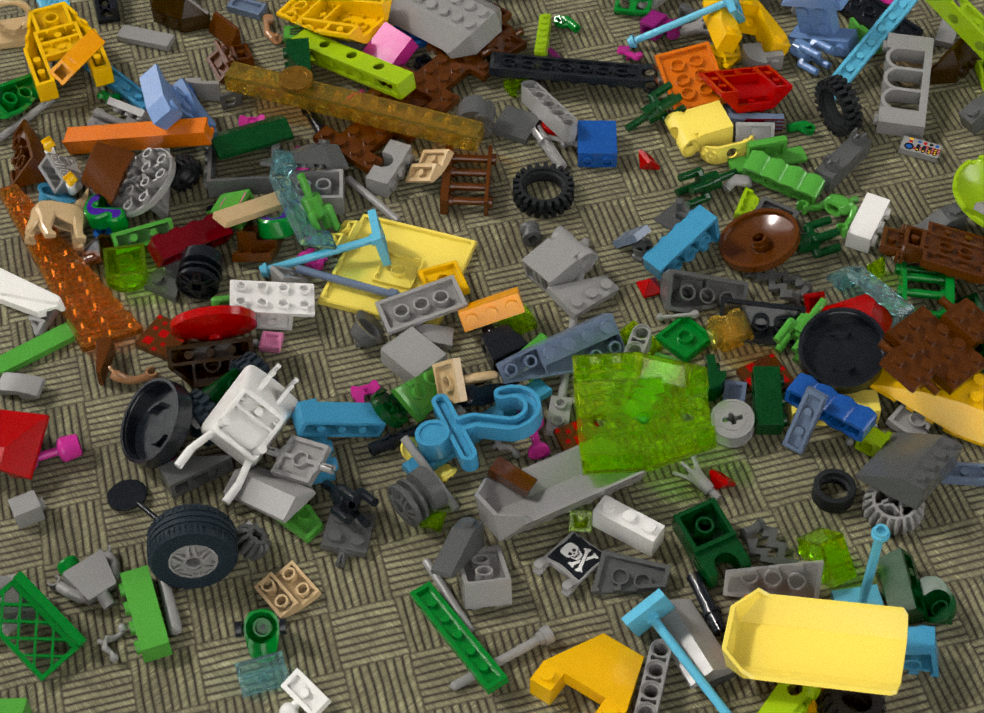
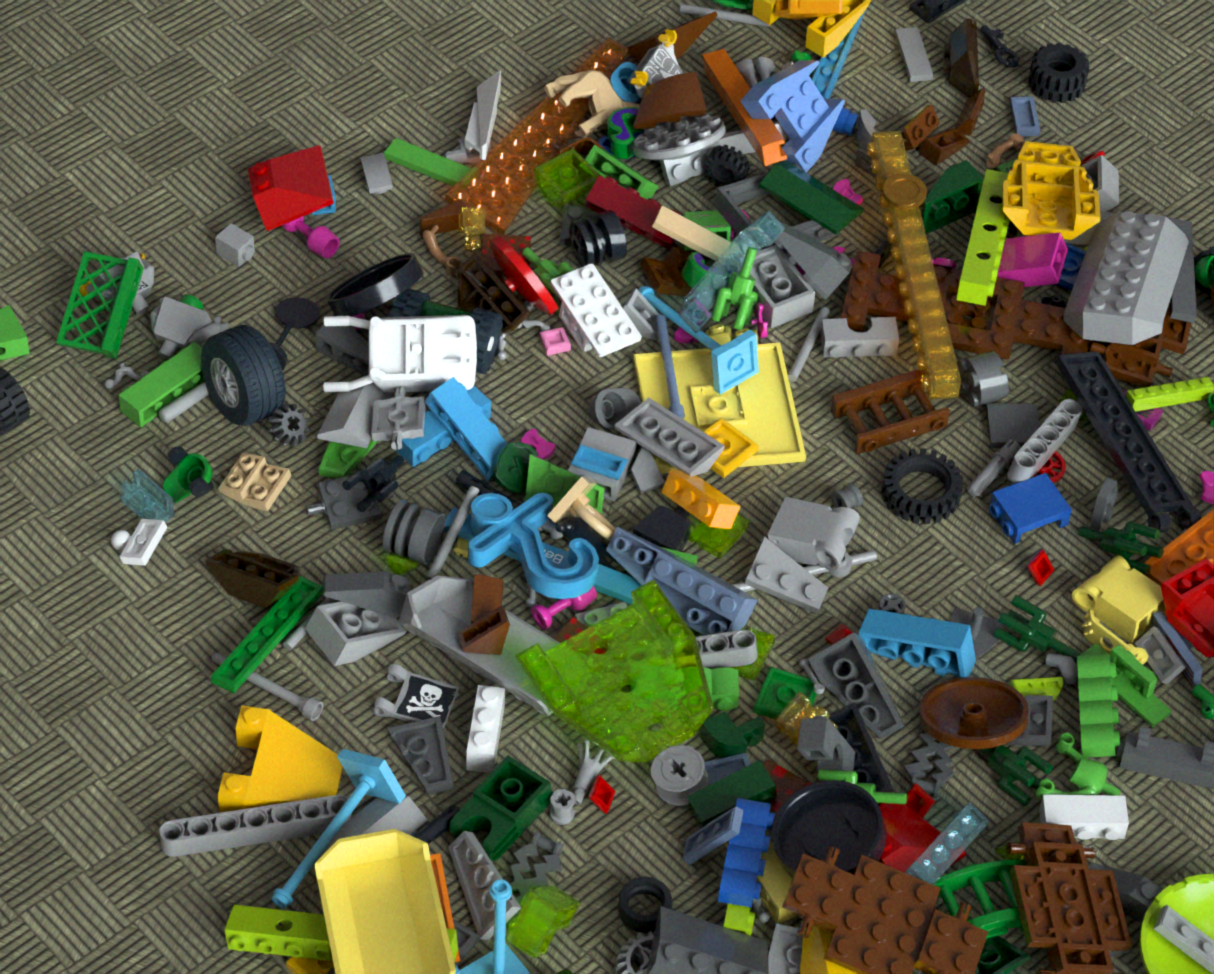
camera: 60 degrees right, 0 degrees up
tan slope [405,149,454,183] -> none
clear neon green slope [569,509,593,533] -> none
sand blue tile [612,224,651,249] -> none
none -> dark brown wedge [205,549,300,608]
none -> reddish brown slope [457,606,510,655]
none -> clear yellow plate [459,207,485,251]
none -> light grey bush [550,789,575,825]
none -> dark azure tile [571,444,628,480]
none -> dark pink piece [751,303,768,338]
none -> dark grey arch [797,715,855,773]
none -> dark grey wing [1090,478,1118,531]

